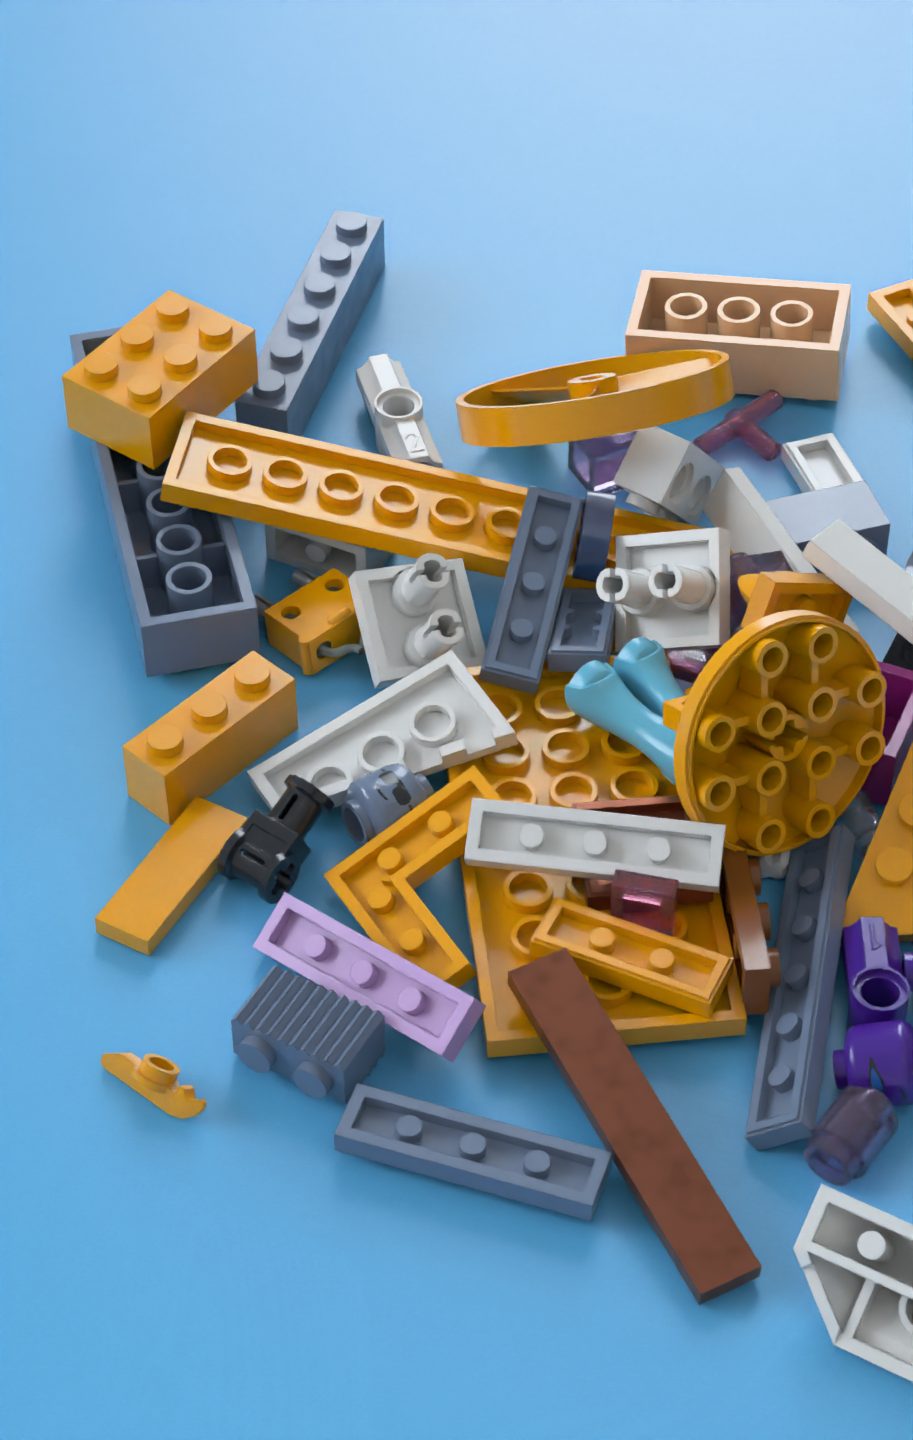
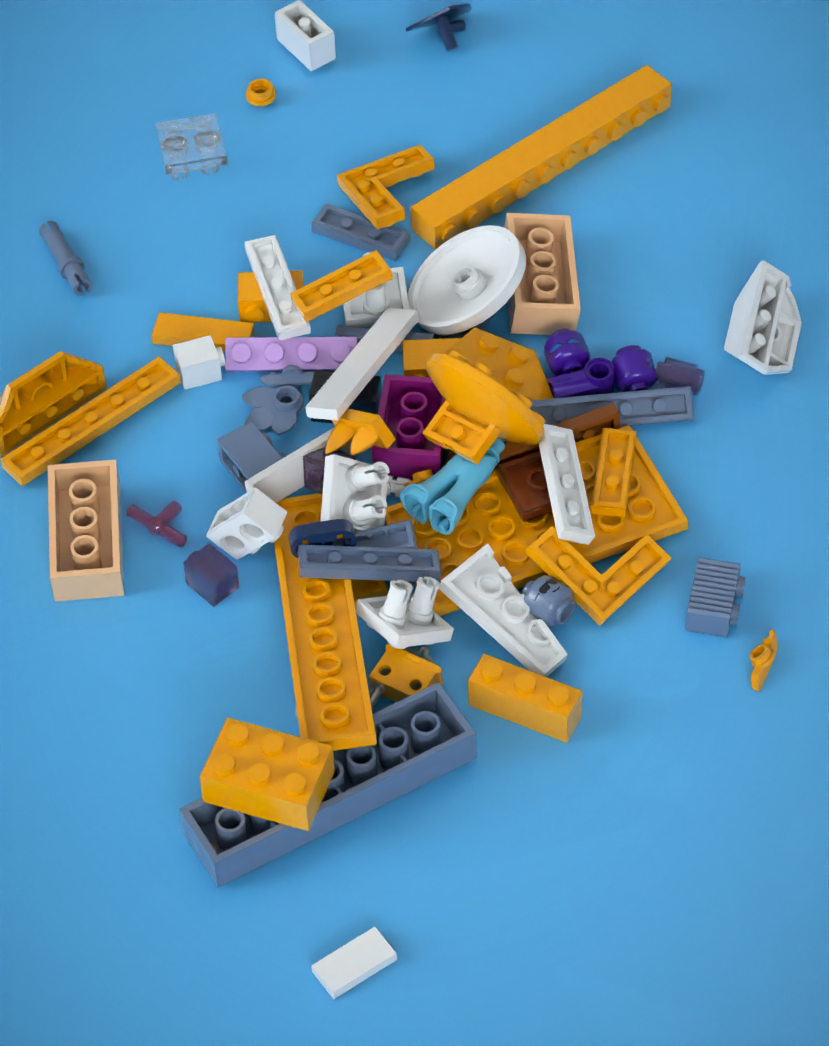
camera: 105 degrees left, 5 degrees up
light orange tile [95,796,248,956] -> none
black connector [217,774,335,904] -> none
sand blue brick [235,210,385,437] -> none
lavender plate [252,892,486,1063] -> none
sand blue plate [334,1083,612,1222] -> none
white piece [356,354,443,469] -> none
light orange piece [455,349,735,447] -> none
copper tile [507,947,761,1305] -> none
clear pink tile [610,869,679,937] -> none
white tile [781,433,863,493] -> none

